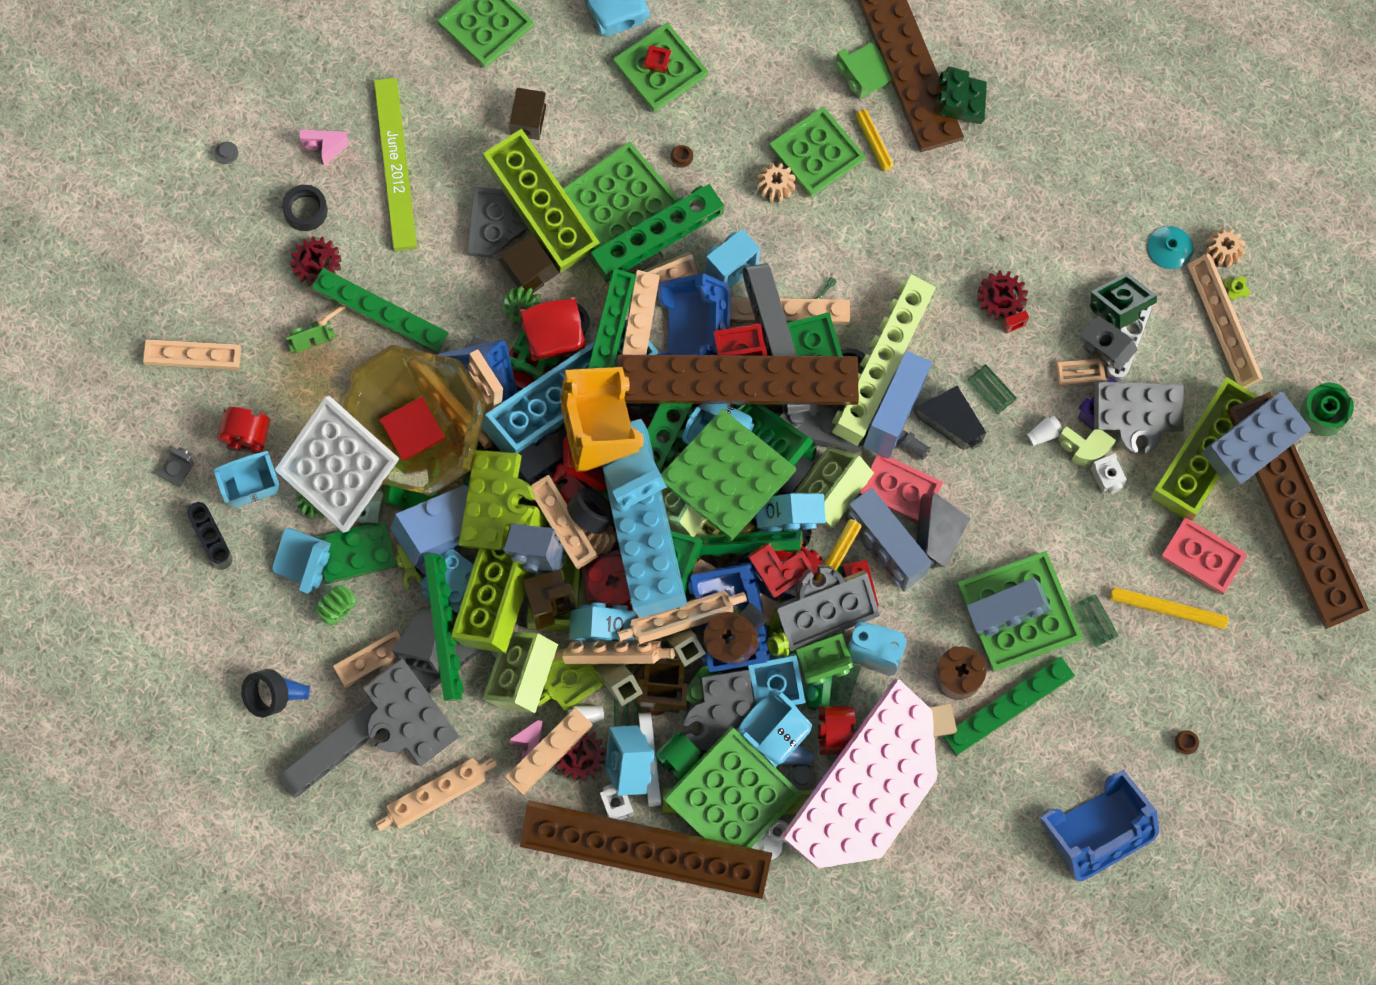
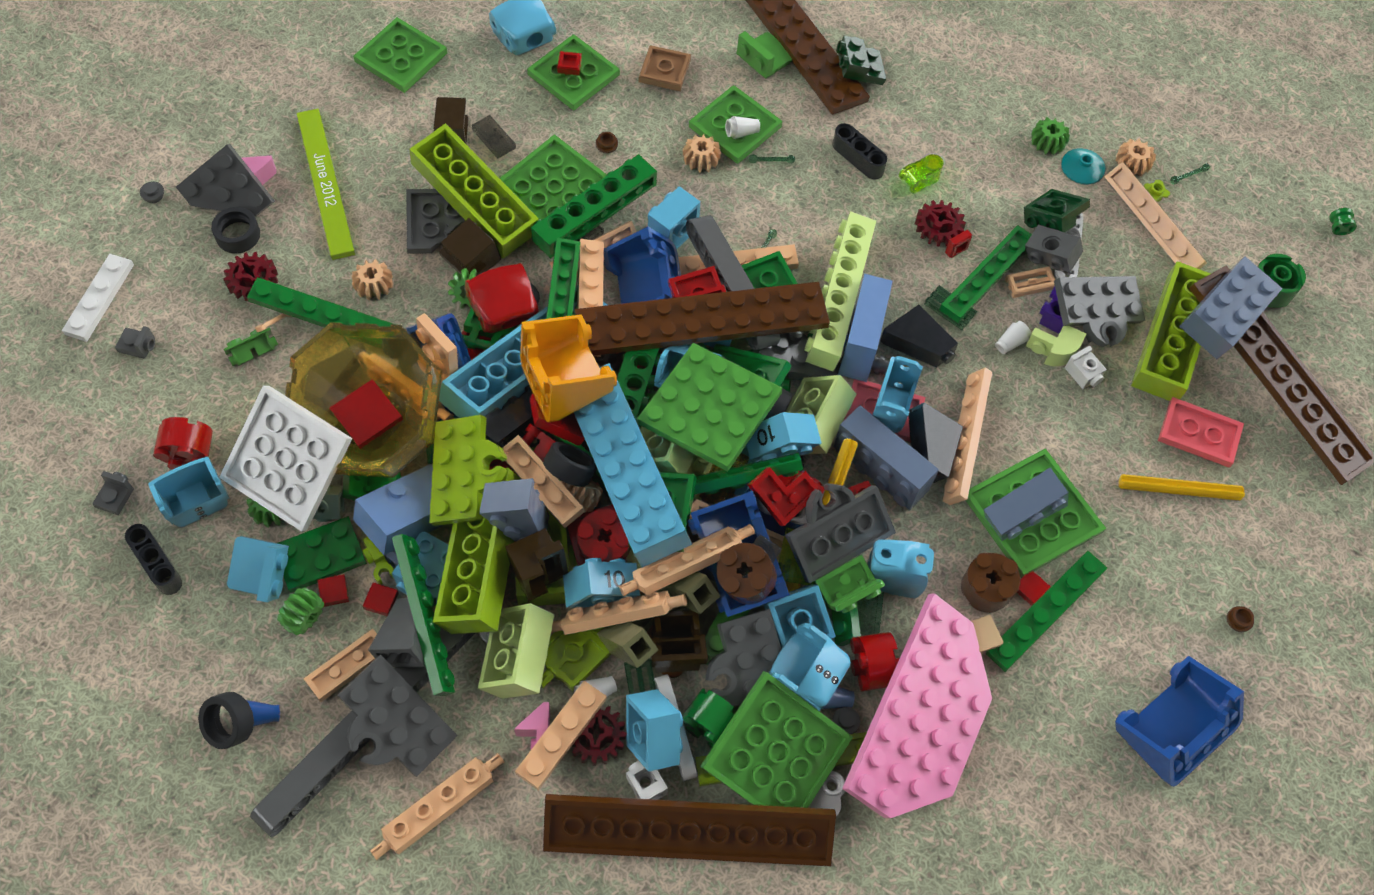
camera: 10 degrees left, 10 degrees down
light nougat plate [143,340,241,370] -> none
medium azure bracket [604,447,667,510] -> none
lime plate [767,632,789,657] -> none
yellow axle [855,109,893,171] -> none
clear green tile [1074,594,1119,648] -> none
none -> white plate [62,254,134,342]
none -> dark grey bracket [115,326,155,359]
none -> dark grey plate [176,144,275,216]
none -> red tile [318,574,349,607]
none -> light nougat gear [352,259,393,301]
none -> red tile [362,582,399,616]
none -> clear smoke plate [471,115,516,159]
none -> medium nougat plate [639,45,691,92]
none -> white cone [725,116,760,139]
none -> clear green hinge [749,154,795,164]
none -> black beam [832,123,888,180]
none -> medium azure piece [873,356,923,433]
none -> clear neon green piece [899,154,944,194]
none -> green plate [939,225,1032,323]
none -> light nougat plate [943,367,992,505]
none -> red tile [1017,571,1051,606]
none -> bright green gear [1031,117,1070,155]
none -> clear green hinge [1170,163,1210,184]

